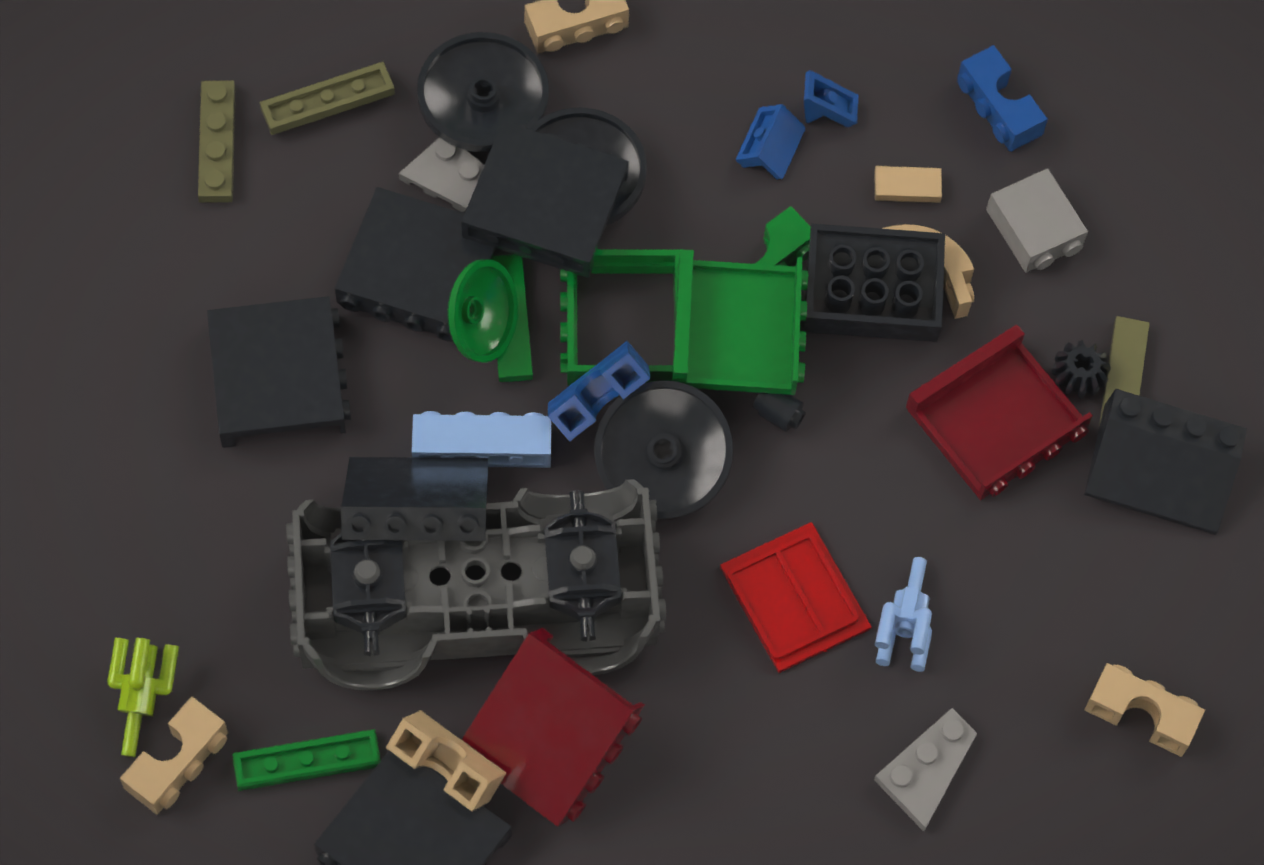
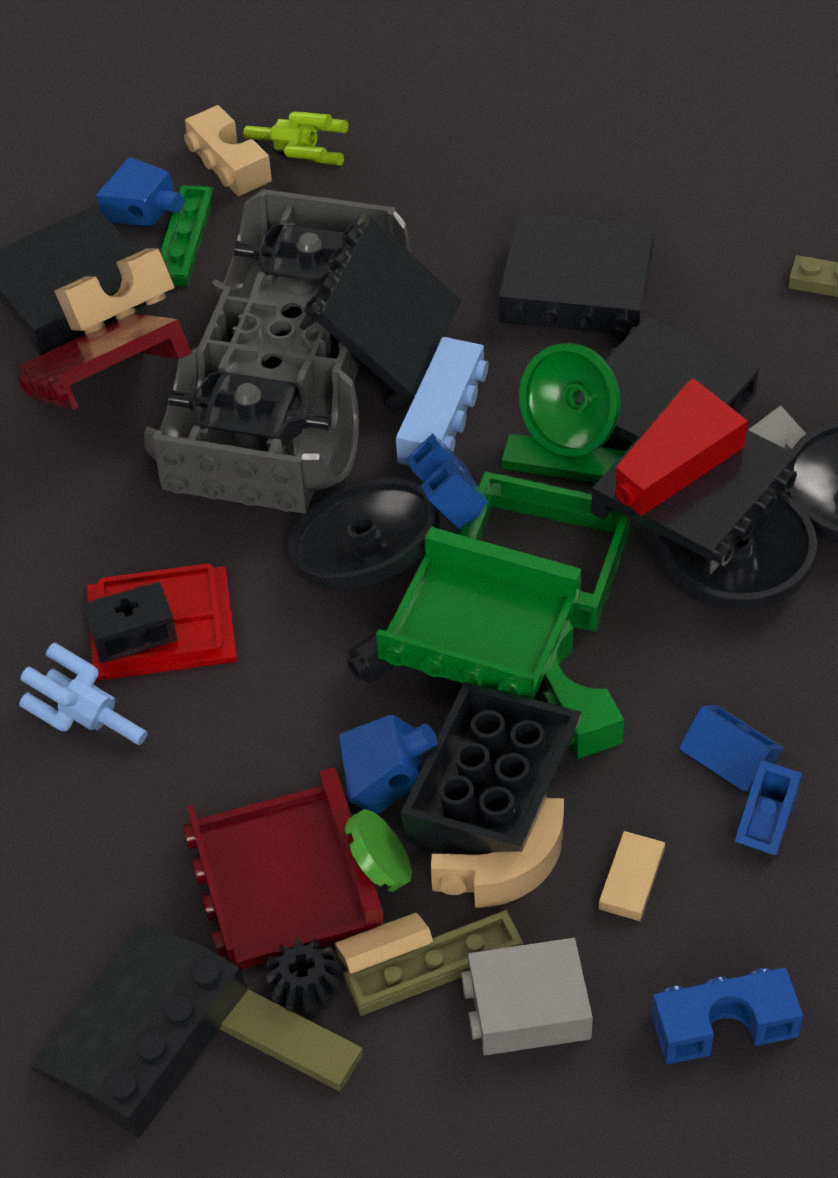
camera: 115 degrees right, 15 degrees down
none -> black brick [83,581,178,664]
none -> blue torso [96,157,183,226]
none -> tan tile [335,912,433,974]
none -> blue torso [339,715,437,815]
none -> olive tile [343,910,524,1017]
none -> bright green tile [345,809,412,892]
none -> red slope [615,378,748,516]

